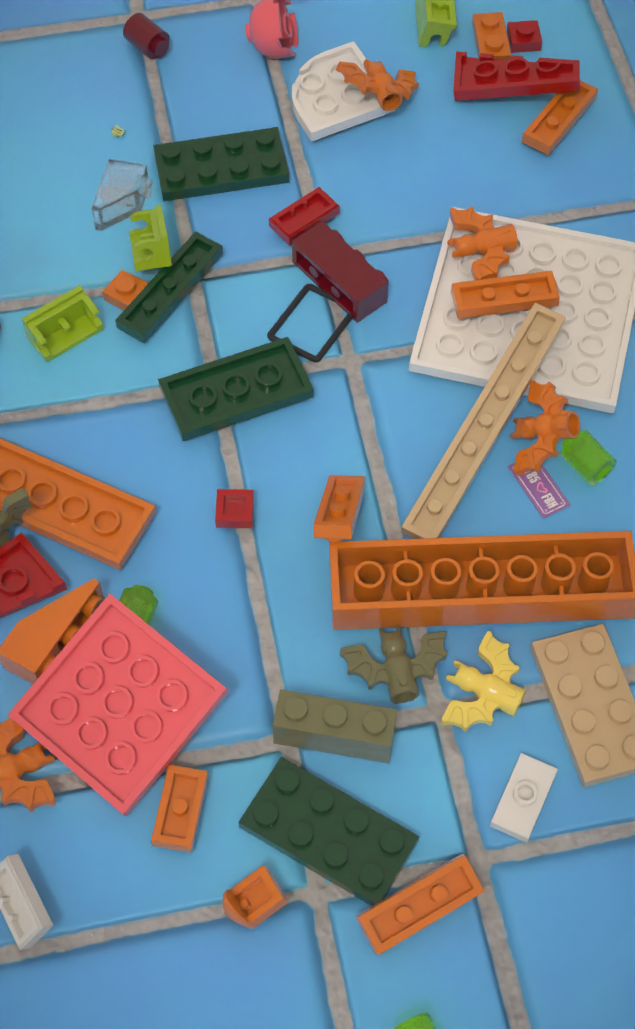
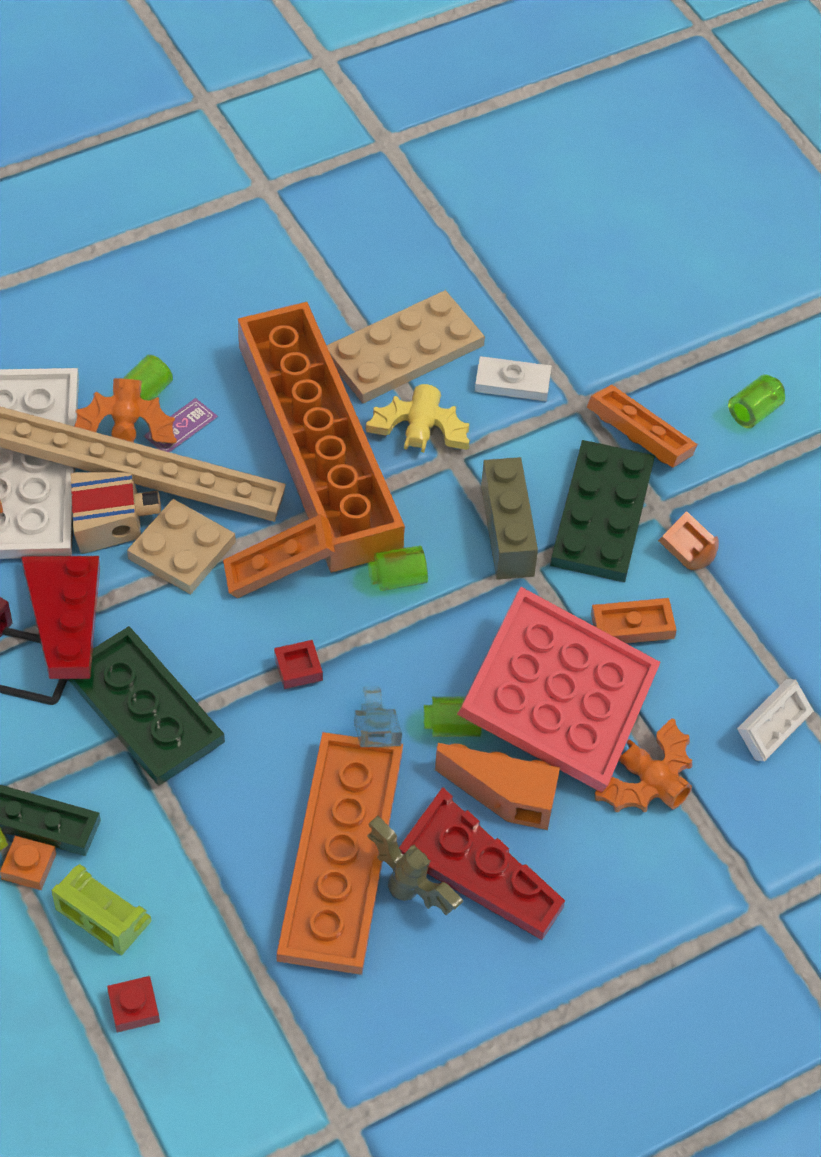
camera: 110 degrees left, 5 degrees down
olive animal [340,625,447,704] -> none
none -> red wing [21,556,100,679]
none -> tan torso [70,472,161,554]
none -> tan plate [127,499,236,595]
none -> clear light blue plate [354,686,402,747]
none -> clear neon green brick [368,545,428,591]

